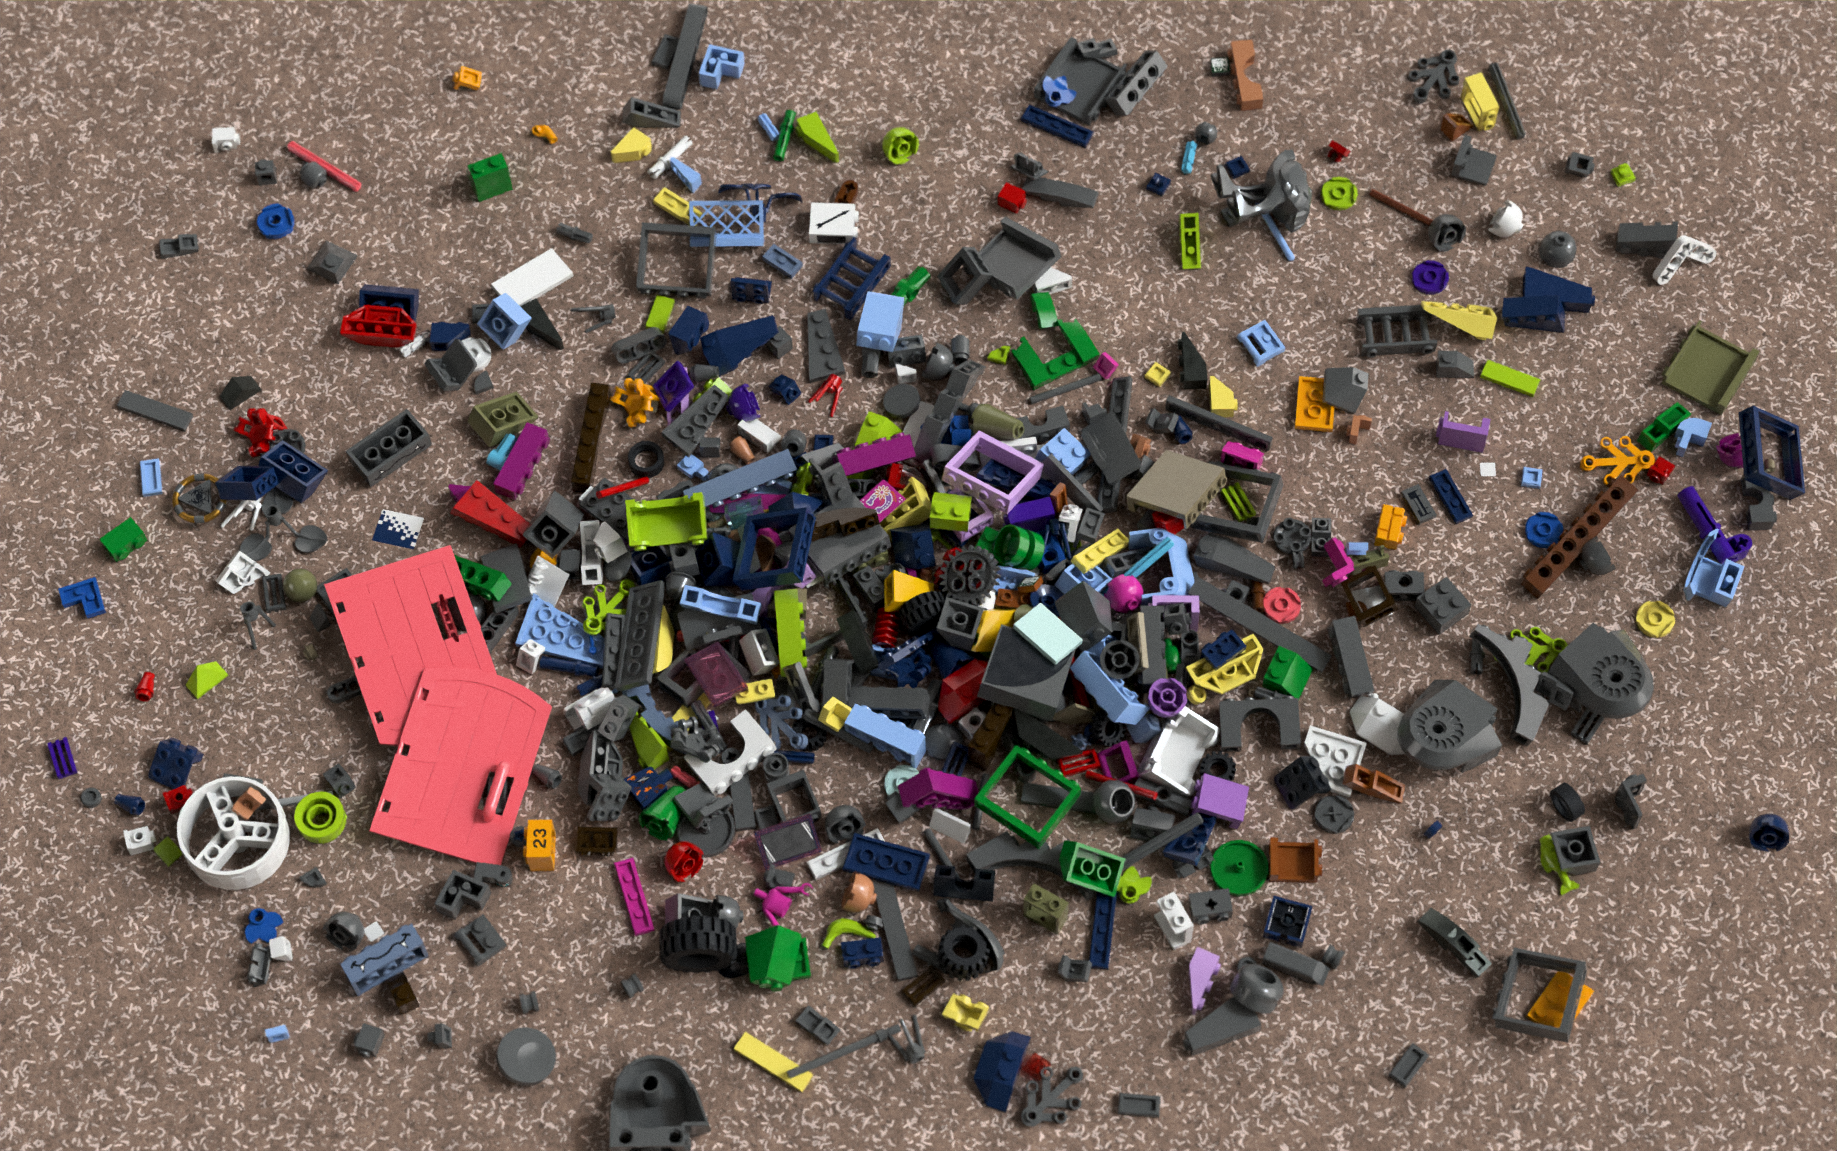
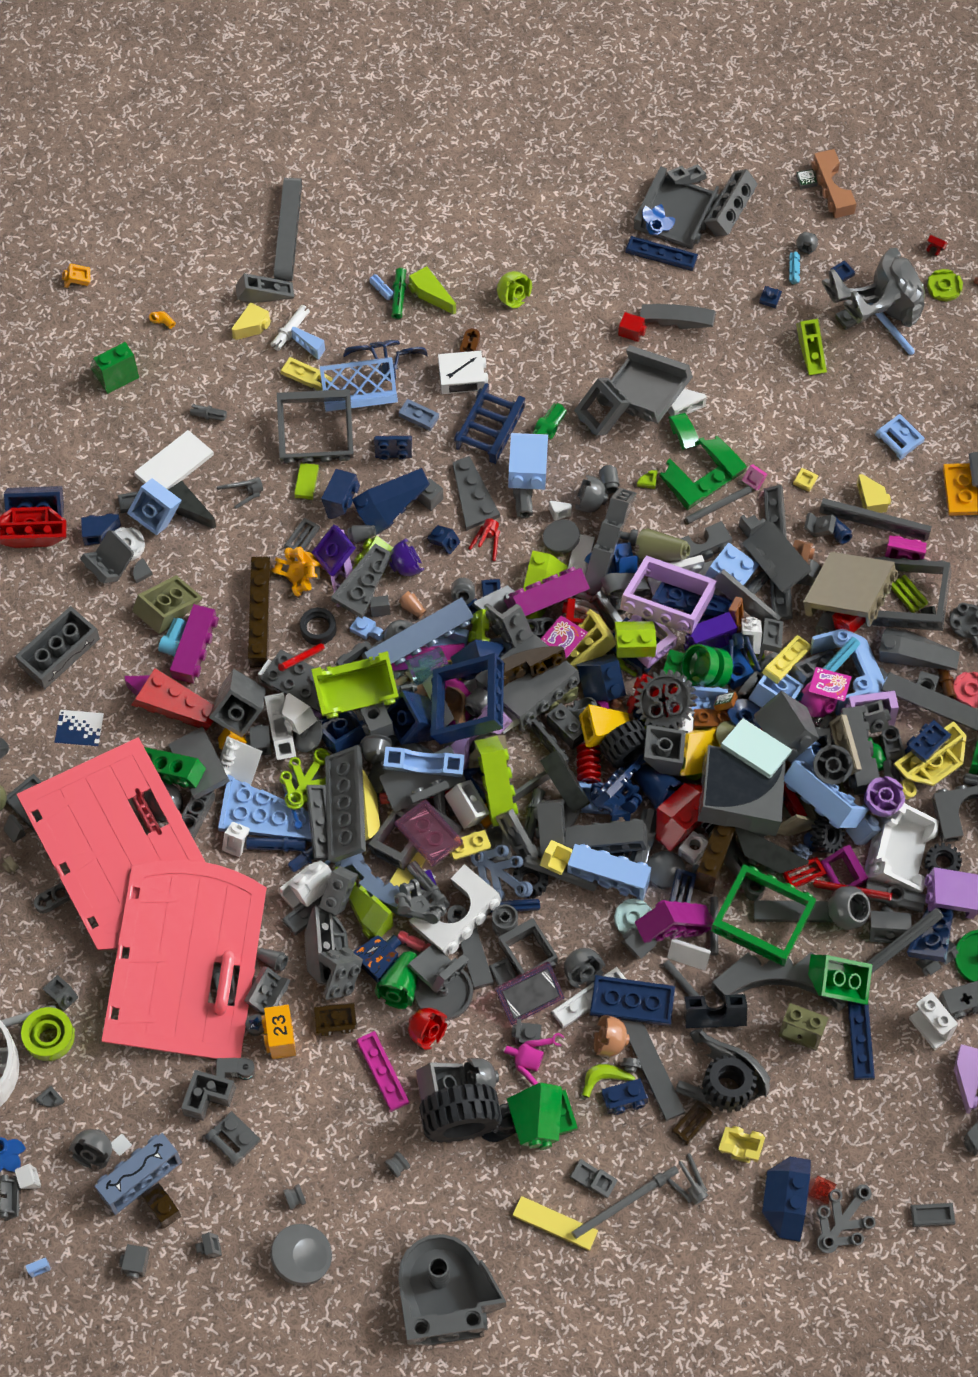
camera: 10 degrees left, 0 degrees up
white axle [399,330,431,357] -> none
dark grey beam [611,327,667,364] -> none
dark grey tile [651,34,679,70] -> none
light blue brick [699,44,745,89] -> none
white panel [738,419,781,453] -> none
dark grey bracket [887,335,926,367] -> none
dark grey hinge [1011,152,1048,180] -> none
dark grey bracket [1058,955,1092,982] -> none
lime plate [1117,866,1152,904] -> none
pearl dark grey slope [1178,332,1208,389] -> none
none -> dark grey bracket [244,966,290,1014]
none -> dark pink sticker [809,667,851,701]

